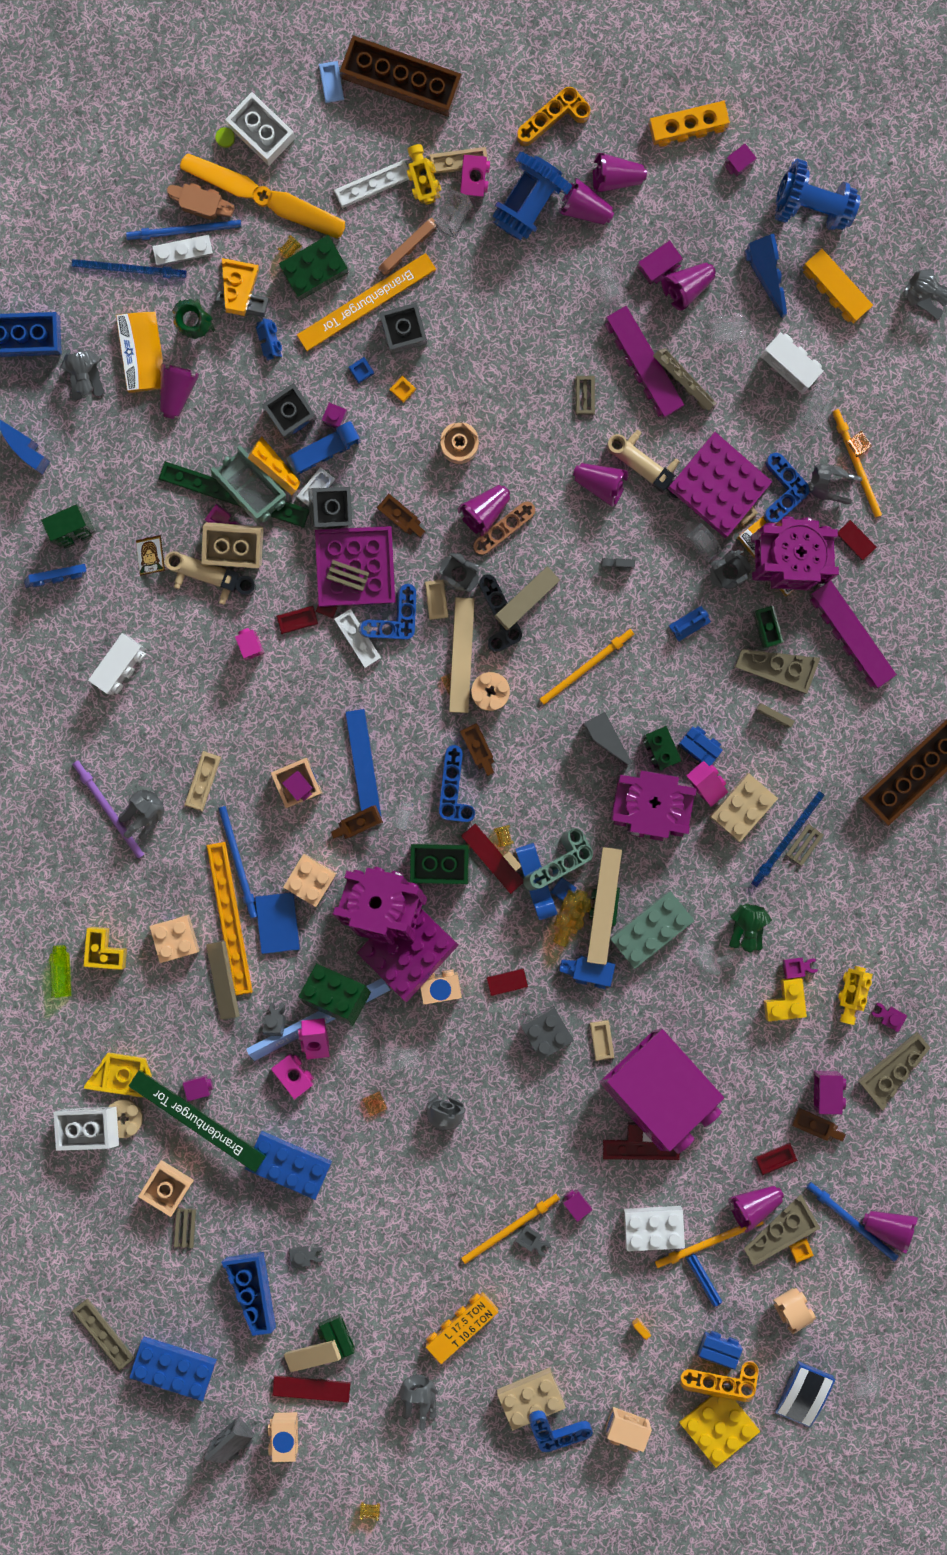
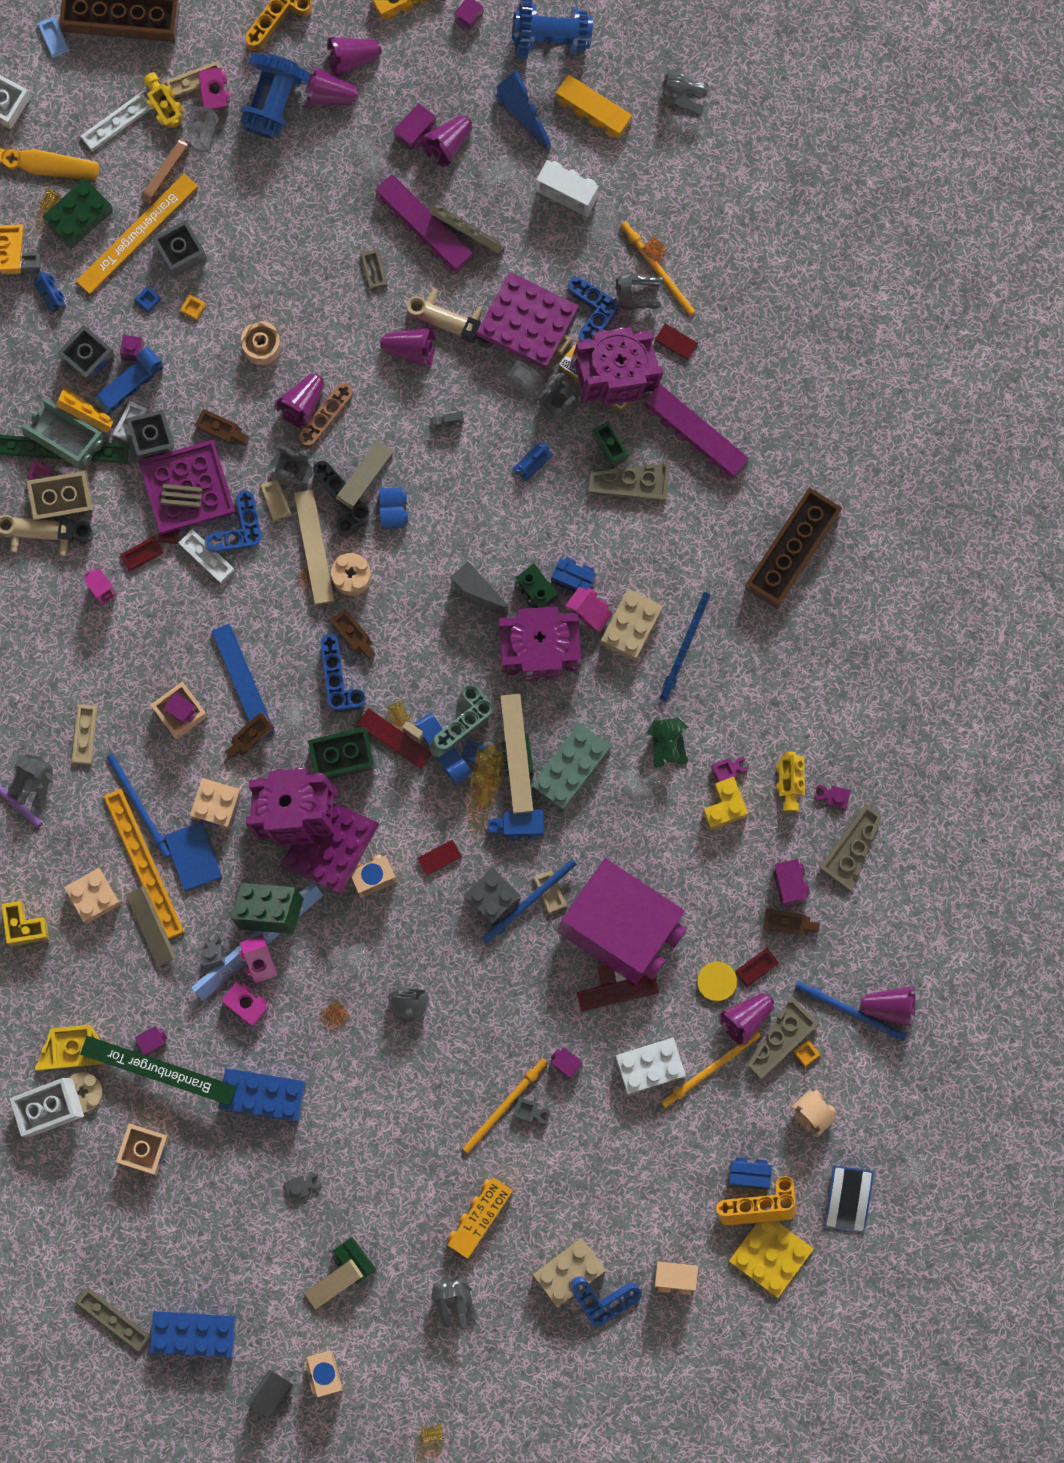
camera: 15 degrees left, 10 degrees down
dark tan tile [174,1208,196,1248] -> none
blue wedge [221,1252,276,1336] -> none
dark red tile [272,1375,351,1403] -> none
light orange bar [540,629,635,705] -> none
light orange tile [632,1318,651,1340] -> none
blue axle [686,1254,722,1307] -> none
dark tan tile [755,703,795,728] -> none
dark tan tile [786,824,824,866] -> none
none -> blue brick [379,487,408,530]
none -> blue bar [482,859,577,943]
none -> yellow tile [697,961,737,1002]

